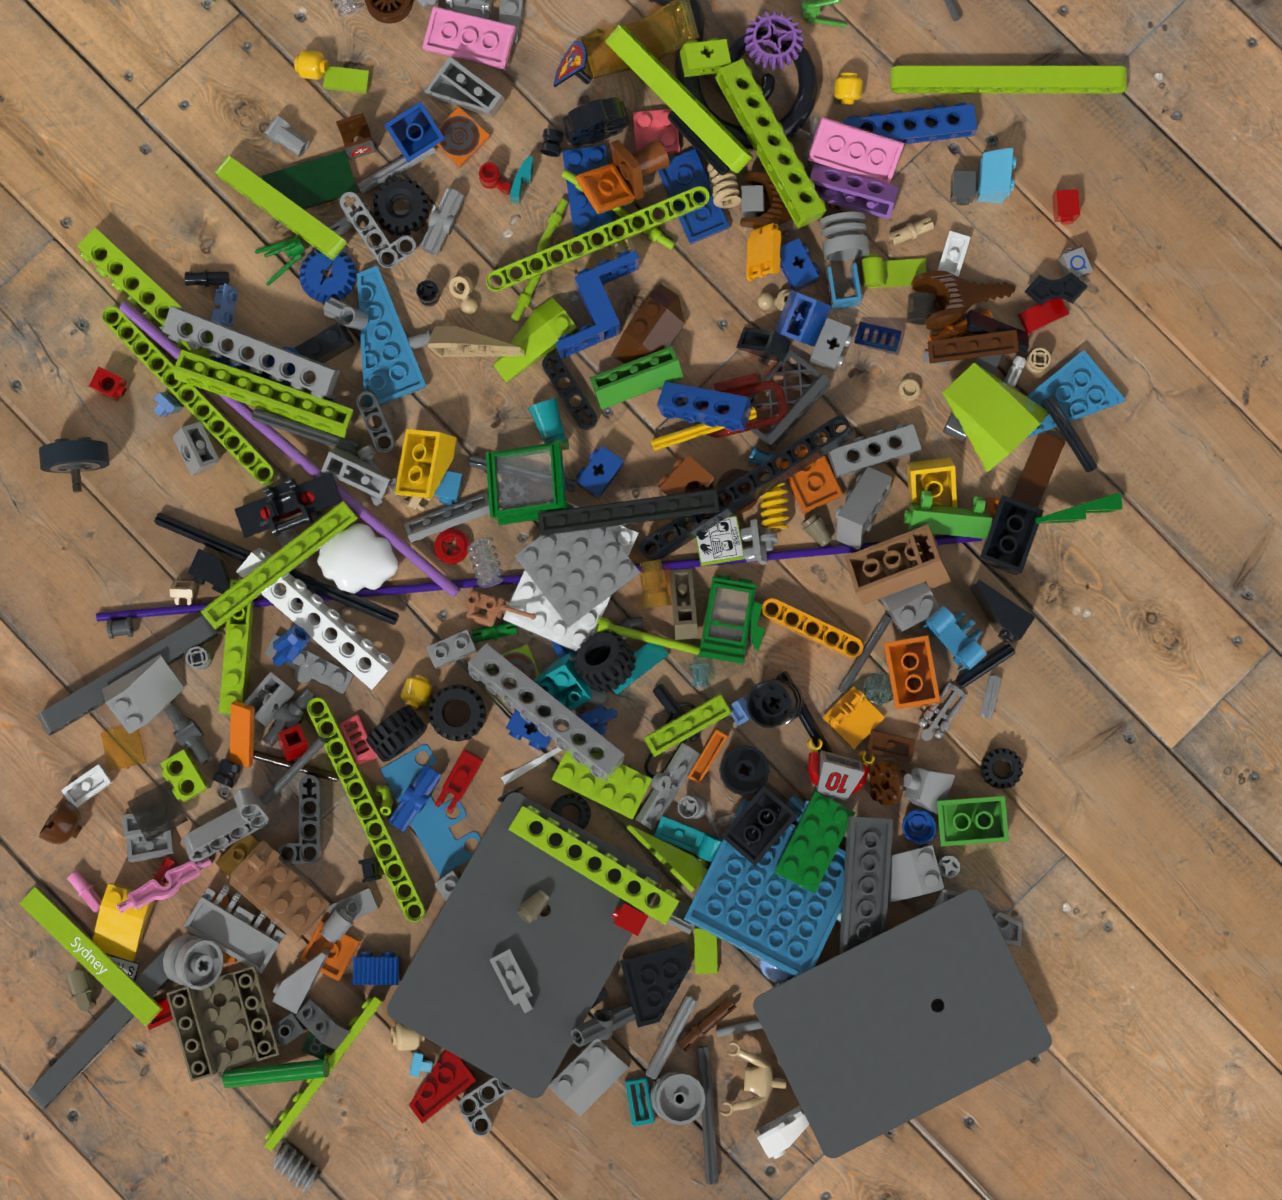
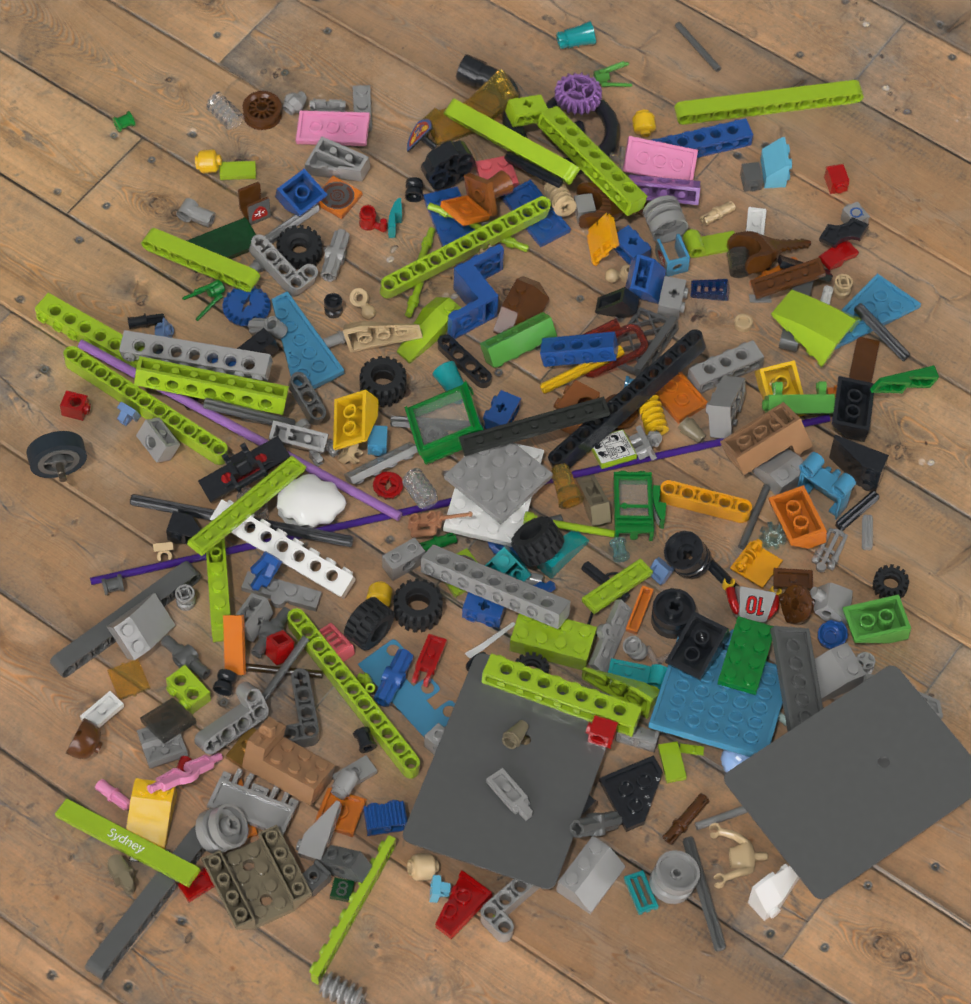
camera: 10 degrees left, 25 degrees down
green piece [222,1059,330,1088] -> none
light grey axle [646,995,697,1079] -> none
none -> black tyre [360,356,407,407]

